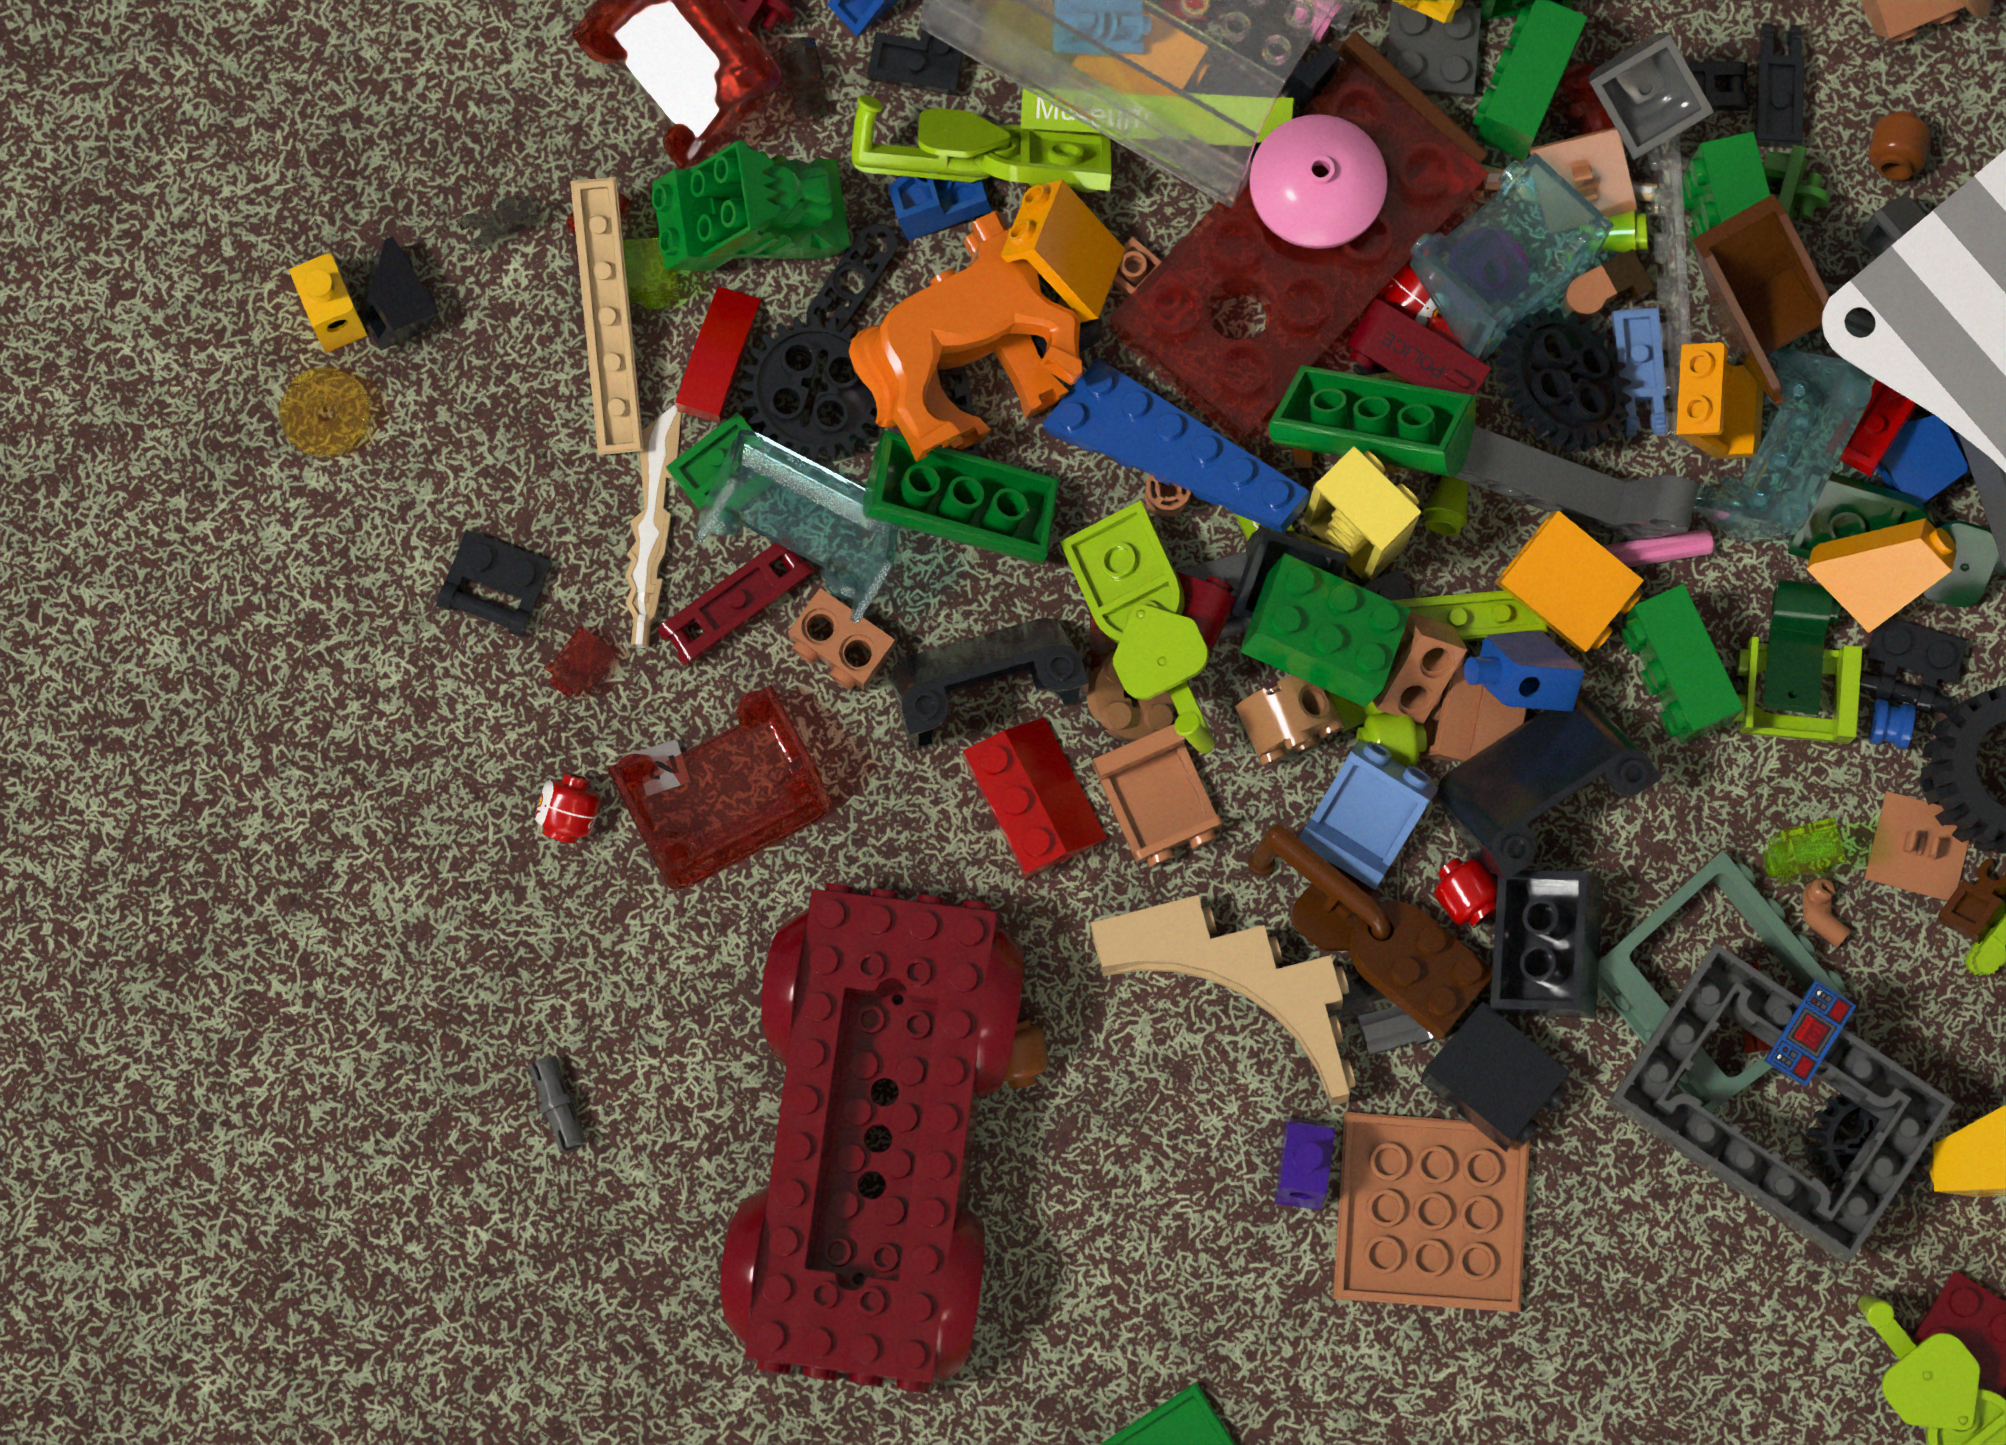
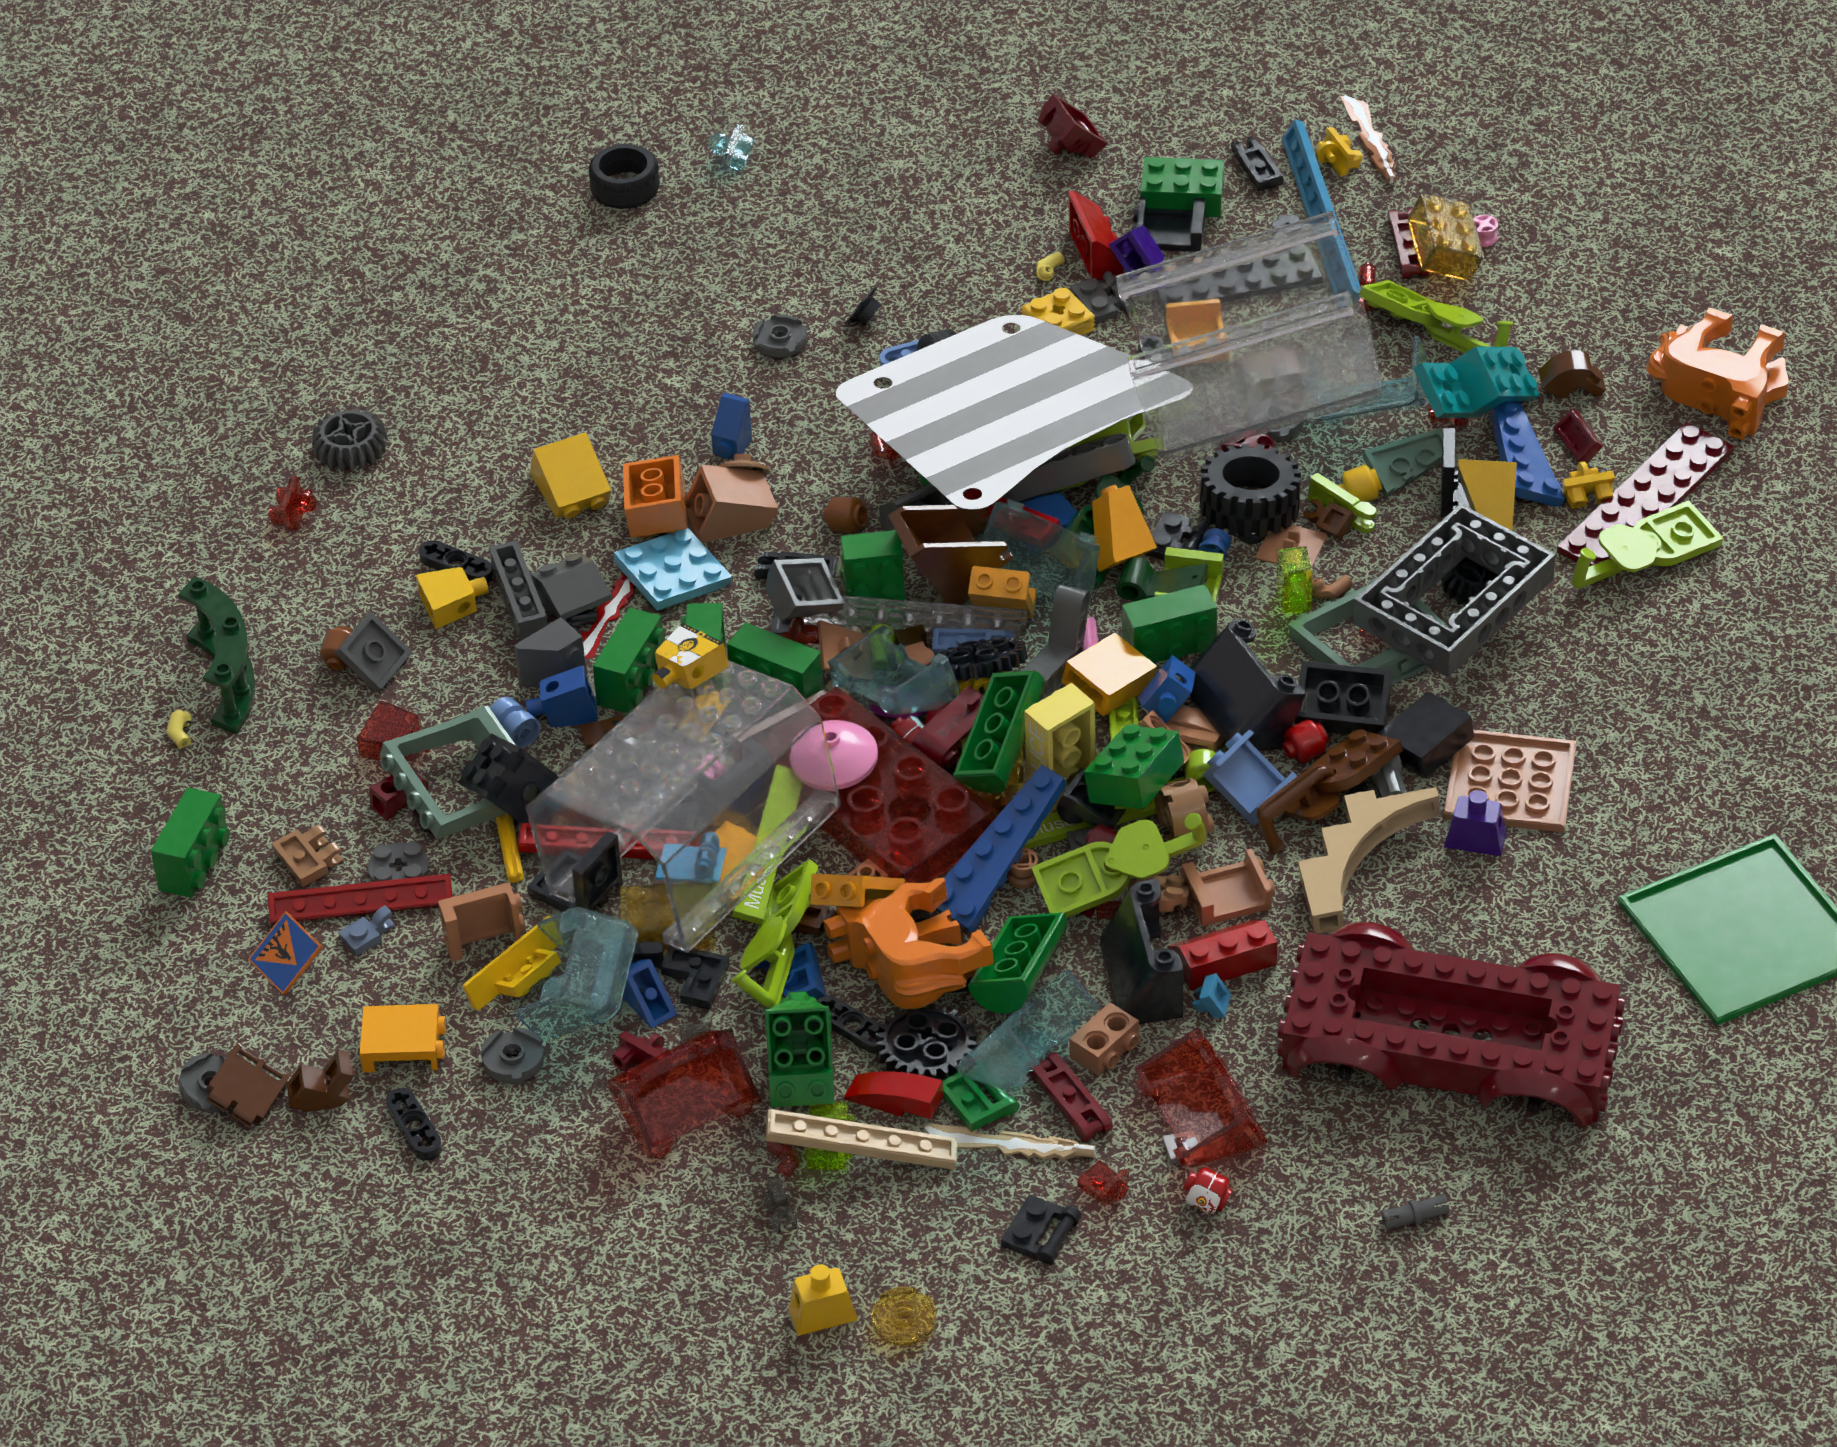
camera: 80 degrees left, 35 degrees down
black slope [358,237,439,351] -> none
tile [1764,980,1856,1087] -> none
none -> dark azure tile [1192,974,1231,1018]

